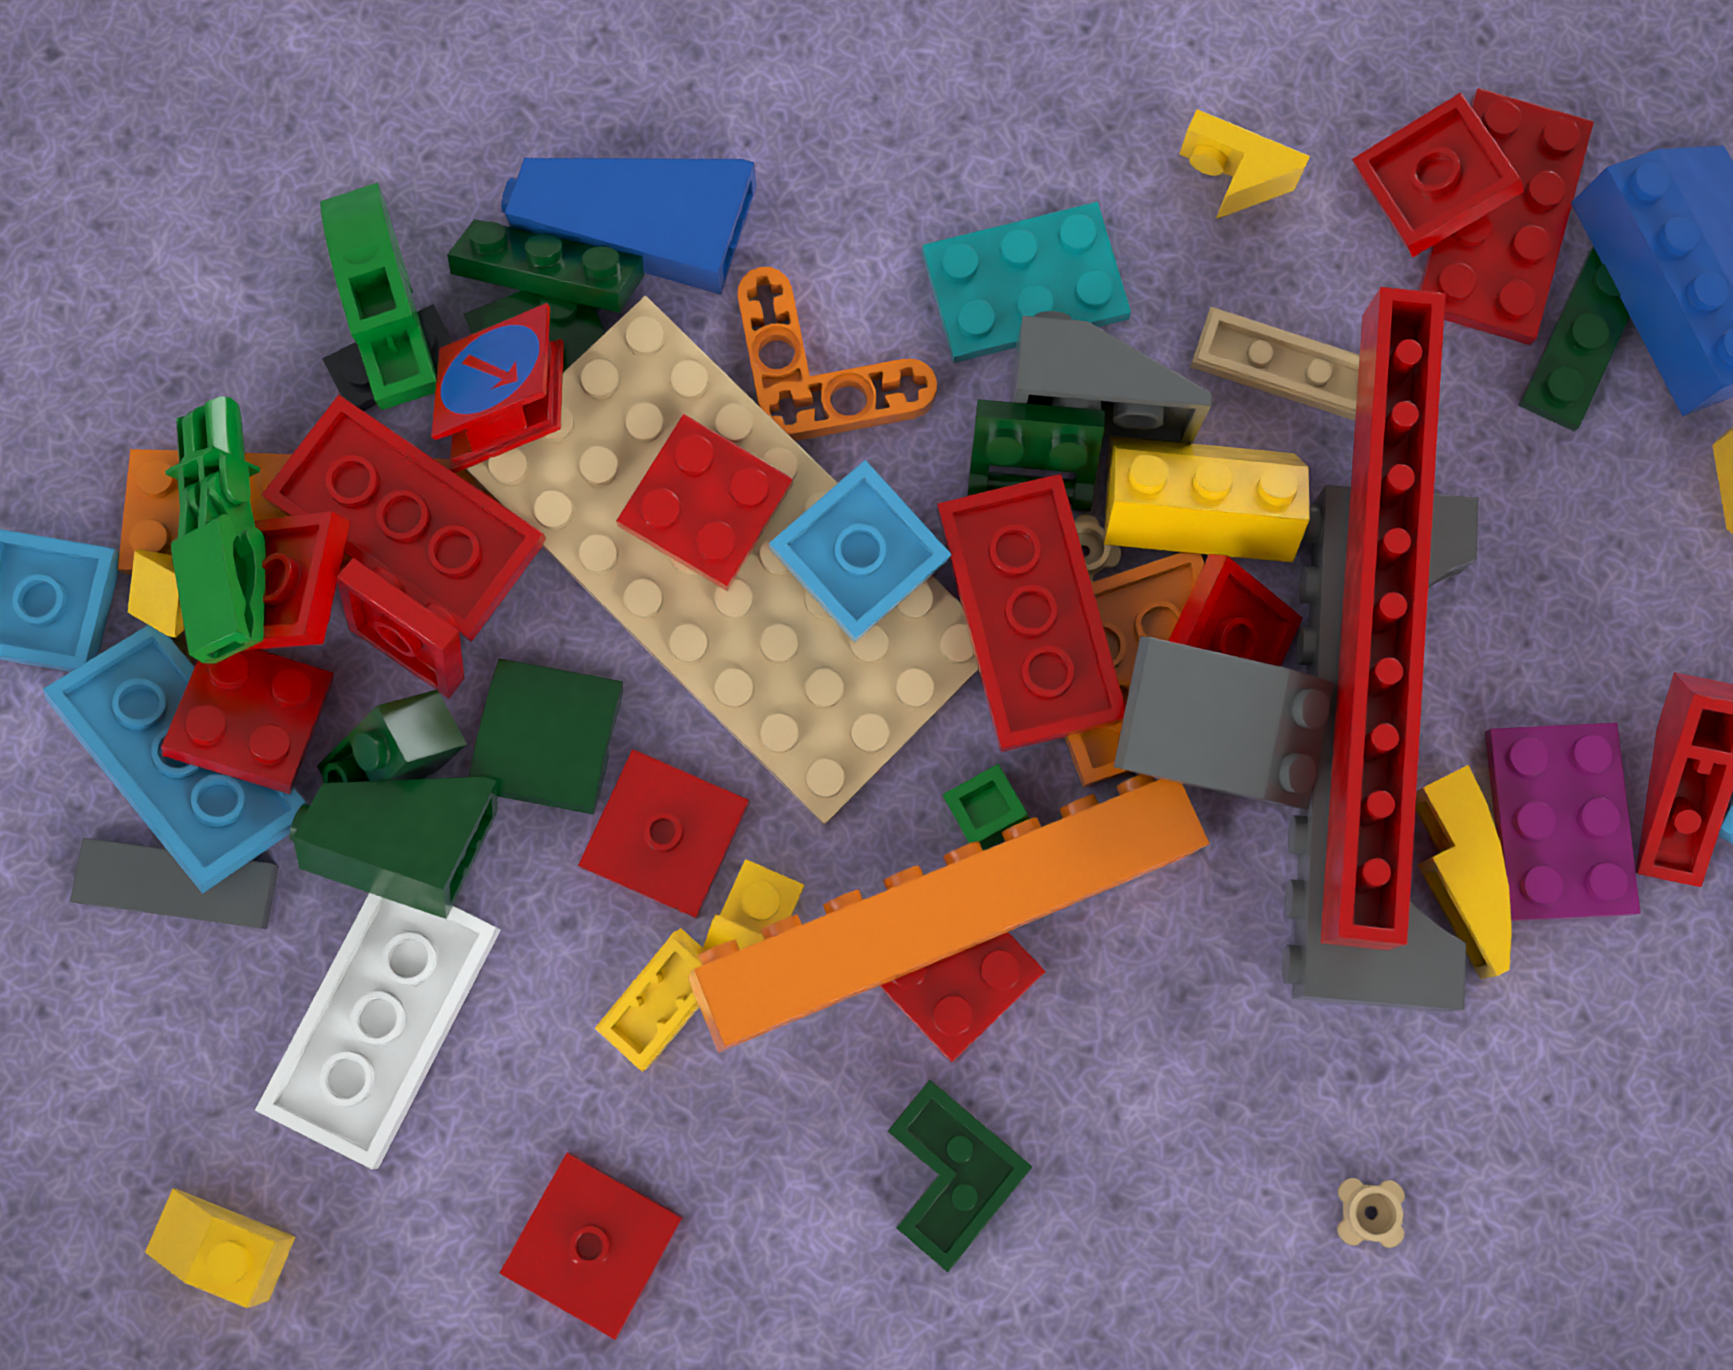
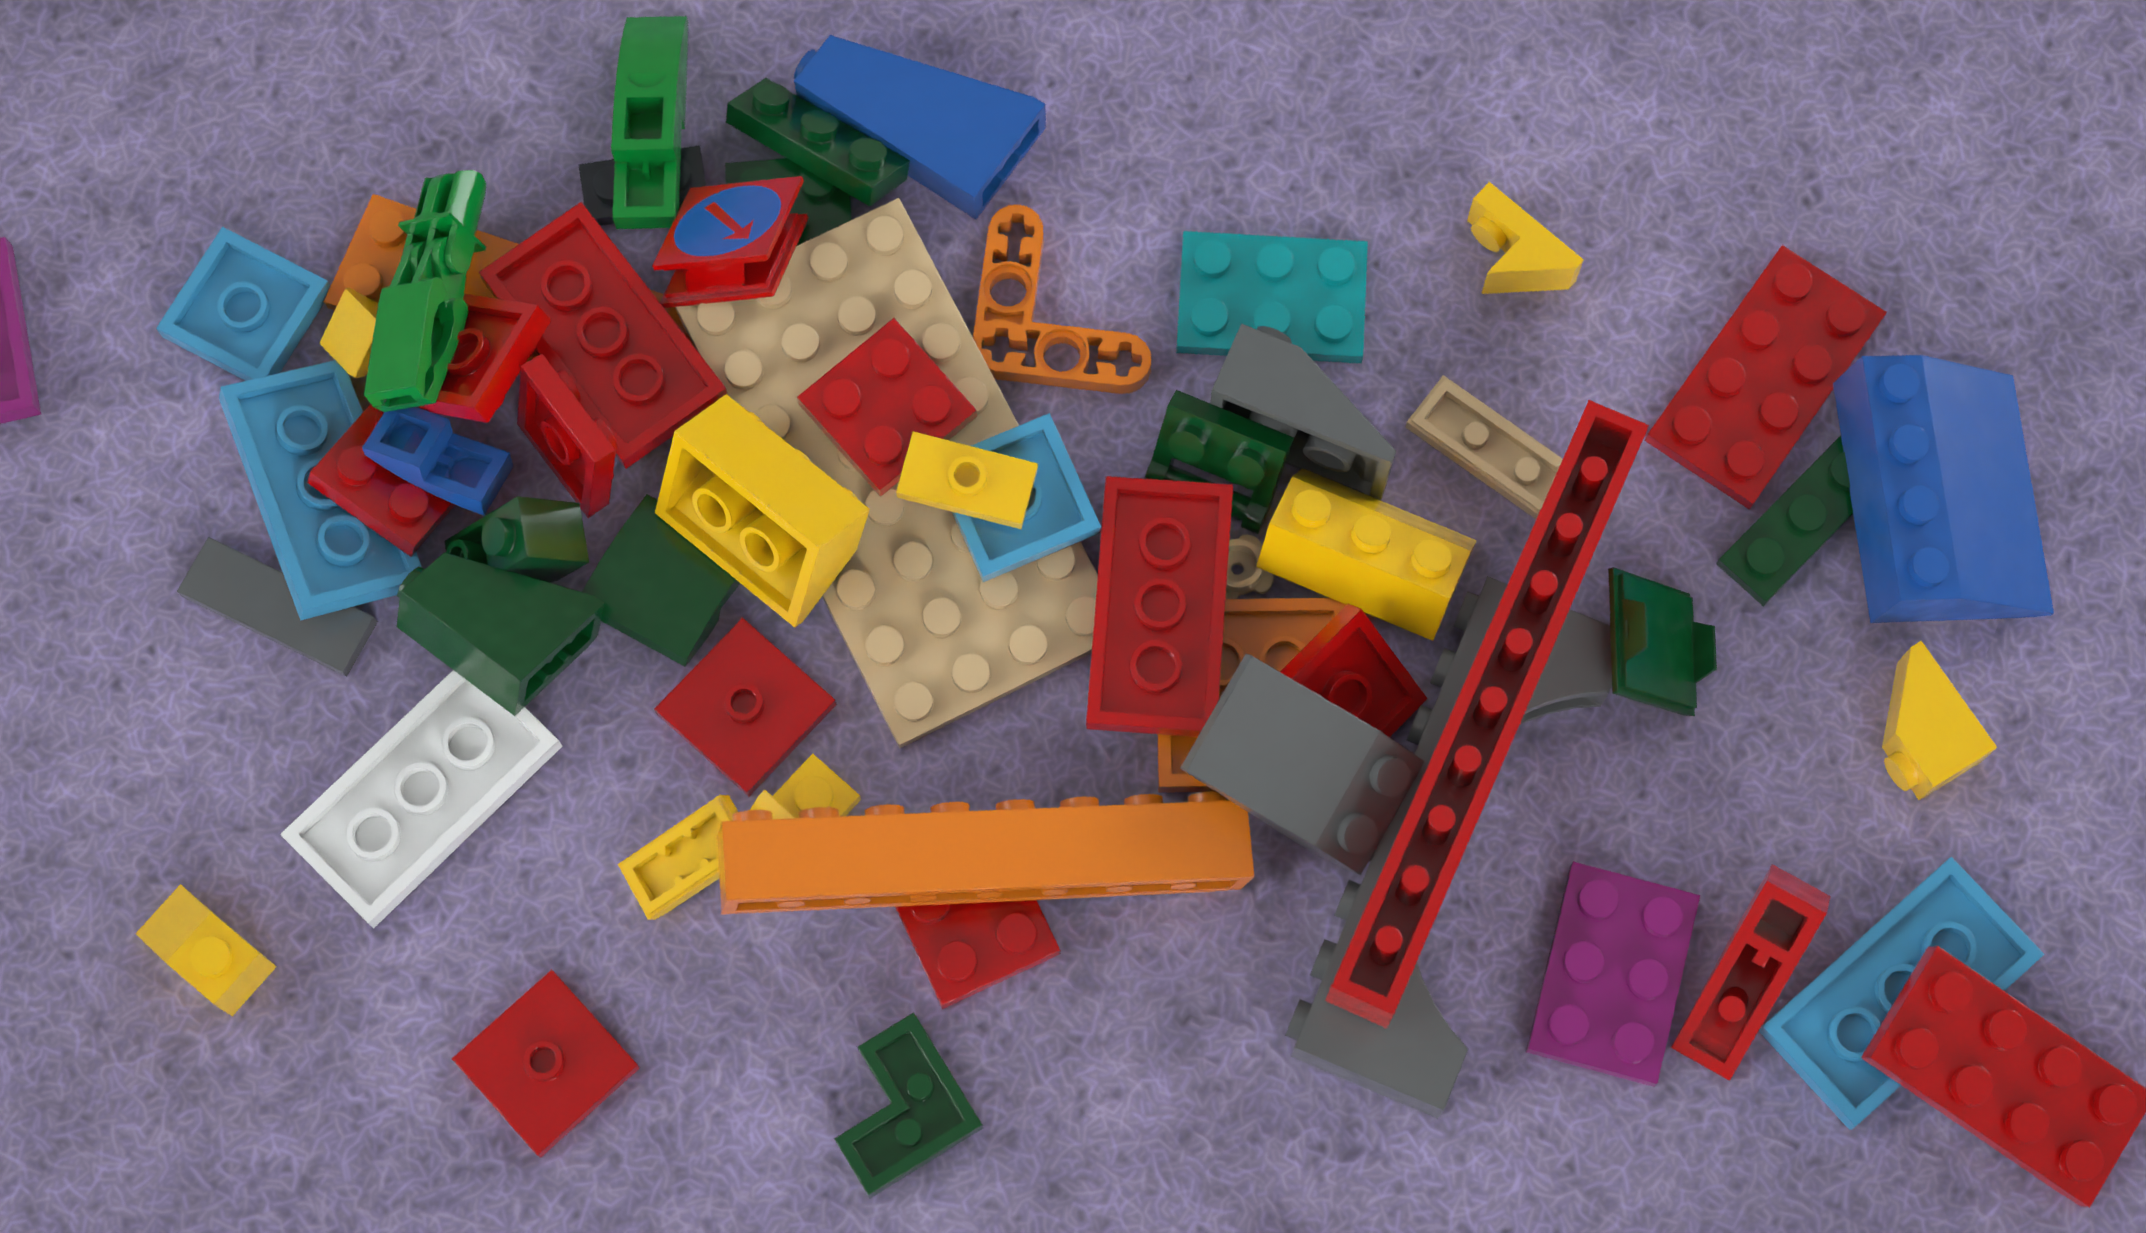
camera: 20 degrees right, 5 degrees down
green plate [942,764,1030,851] -> none
red plate [1352,92,1524,258] -> none
yellow slope [1415,765,1512,979] -> none
none -> blue slope [362,407,514,516]
none -> yellow slope [655,394,870,628]
none -> yellow plate [896,431,1038,530]
none -> dark green piece [1608,567,1717,716]

